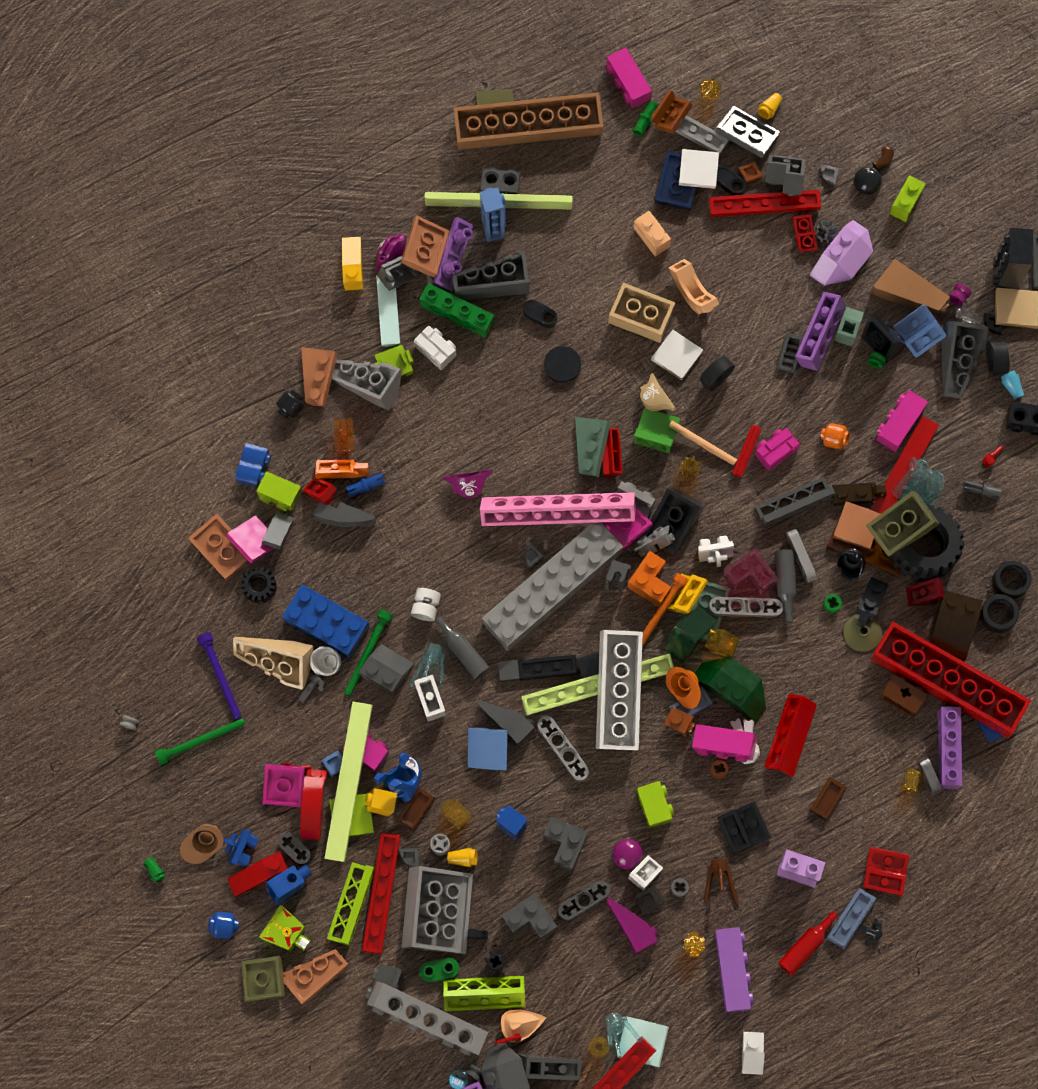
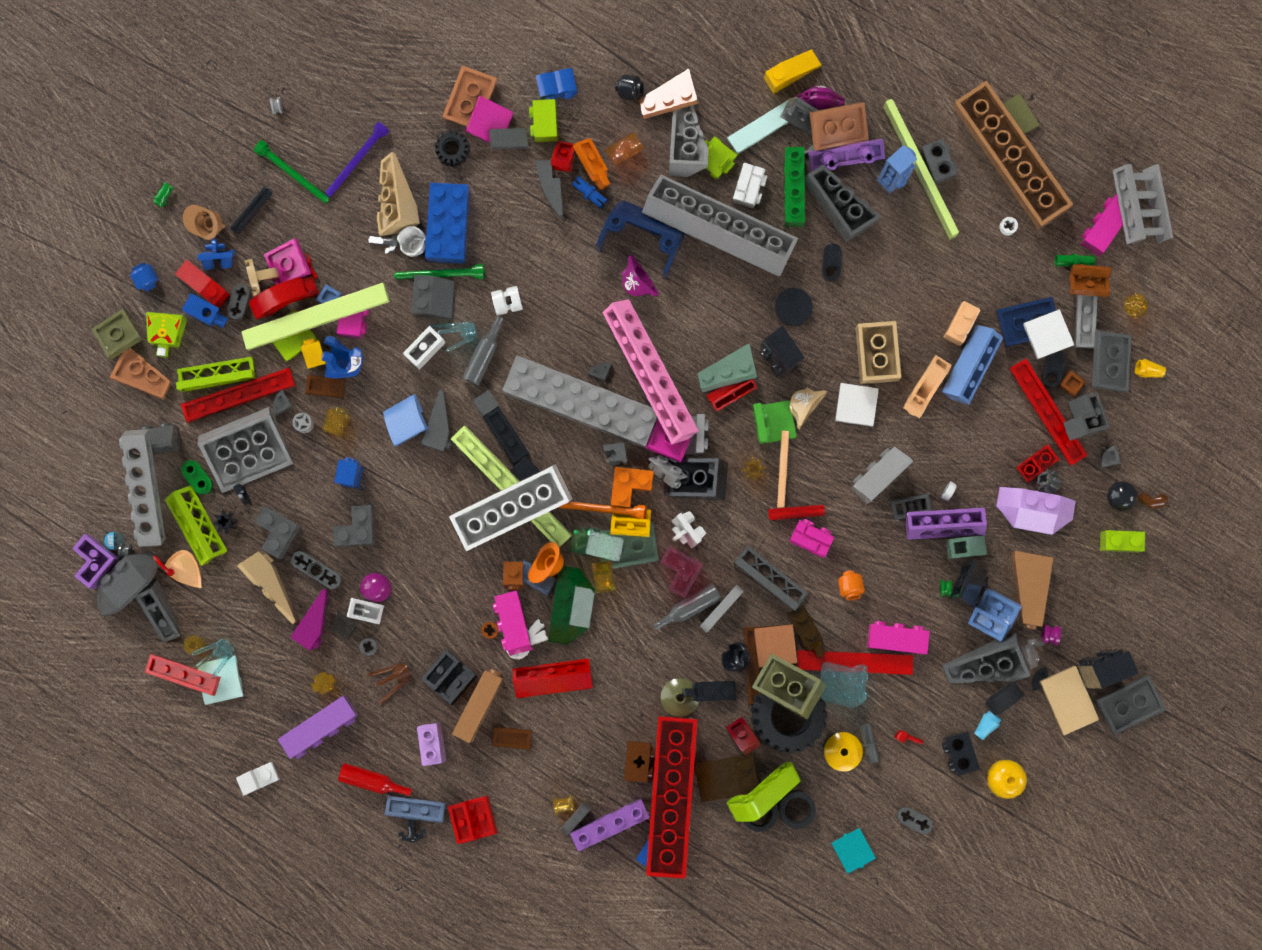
camera: 65 degrees right, 10 degrees up
yellow cone [447,848,477,867] -> none
light grey beam [537,716,589,782] -> none
lime brick [636,781,674,828] -> none
black tyre [699,355,735,391] -> none
light grey beam [707,597,783,618] -> none
green bush [823,594,842,613] -> none
none -> black axle [230,186,273,234]
none -> tan wedge [238,551,299,624]
none -> tan tile [245,259,279,297]
none -> medium nougat slope [452,669,504,743]
none -> dark blue windscreen [596,201,685,279]
none -> light grey brick [642,175,798,277]
none -> lime beam [727,762,801,822]
none -> black brick [760,326,805,379]
none -> yellow dish [824,732,863,771]
none -> light grey slope [851,447,913,504]
none -> white tile [941,481,957,501]
none -> medium blue brick [942,325,1003,405]
none -> white bush [999,217,1018,236]
none -> light grey fence [1113,164,1173,244]

